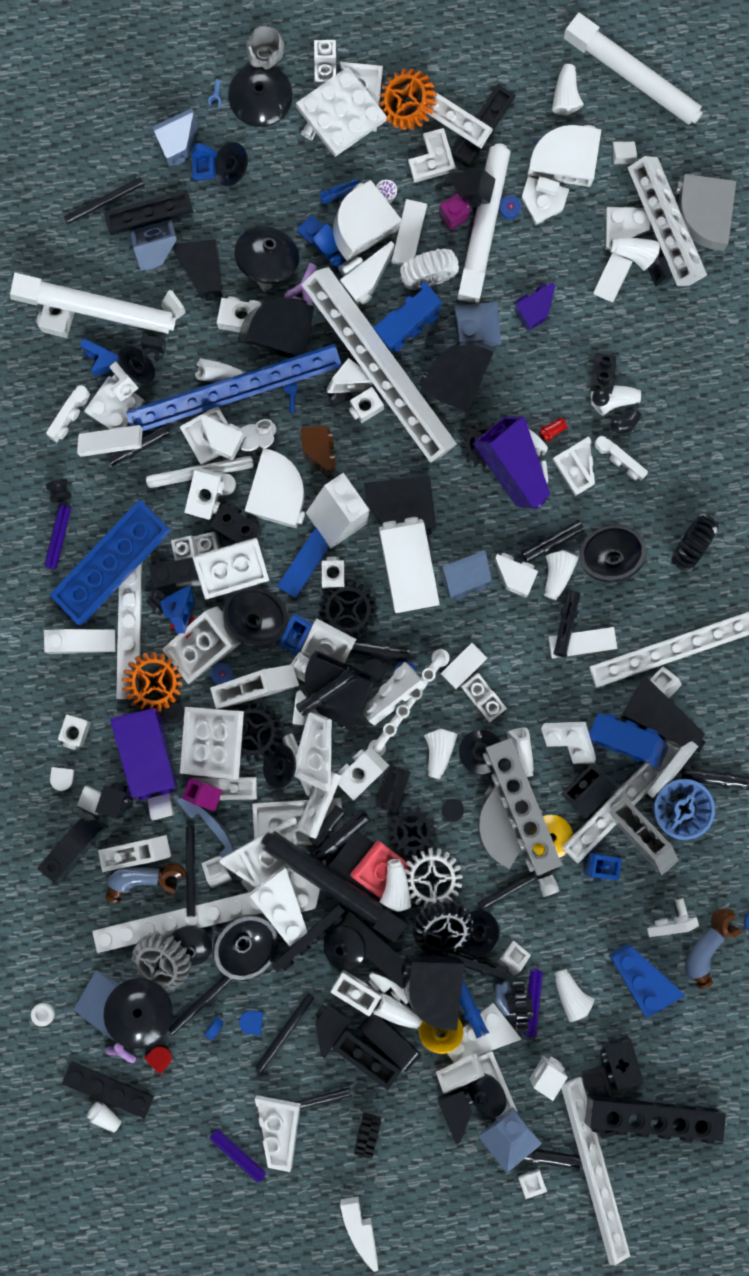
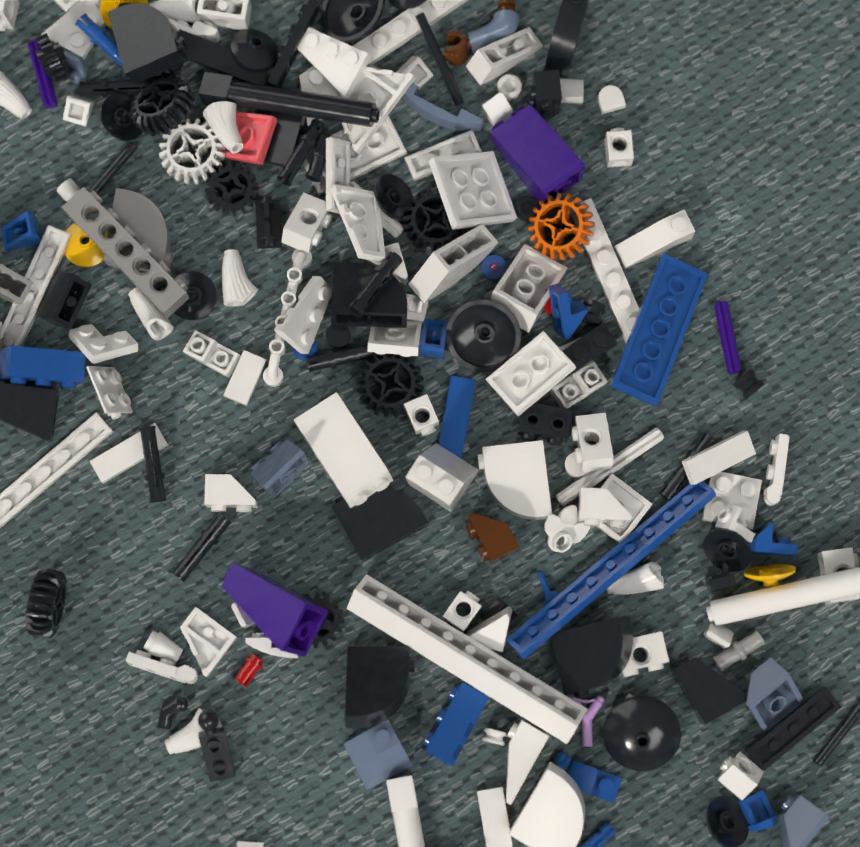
camera: 160 degrees right, 5 degrees down
magenta brick [182,778,223,811] -> none
white slope [338,256,363,277] -> none
white gear [400,249,459,290] -> none
black tile [441,799,464,822] -> none
dark purple slope [514,282,556,332] -> none
white piece [544,550,579,601] -> none
black dish [579,524,647,583] -> none
white slope [650,666,682,698] -> none
none -> white hinge [86,366,133,420]
none -> white cone [143,630,183,663]
none -> white bush [482,728,507,746]
none -> white tile [497,74,522,100]
none -> light grey pin [713,630,765,671]
none -> white brick [718,752,764,800]
none -> yellow dish [744,564,796,587]

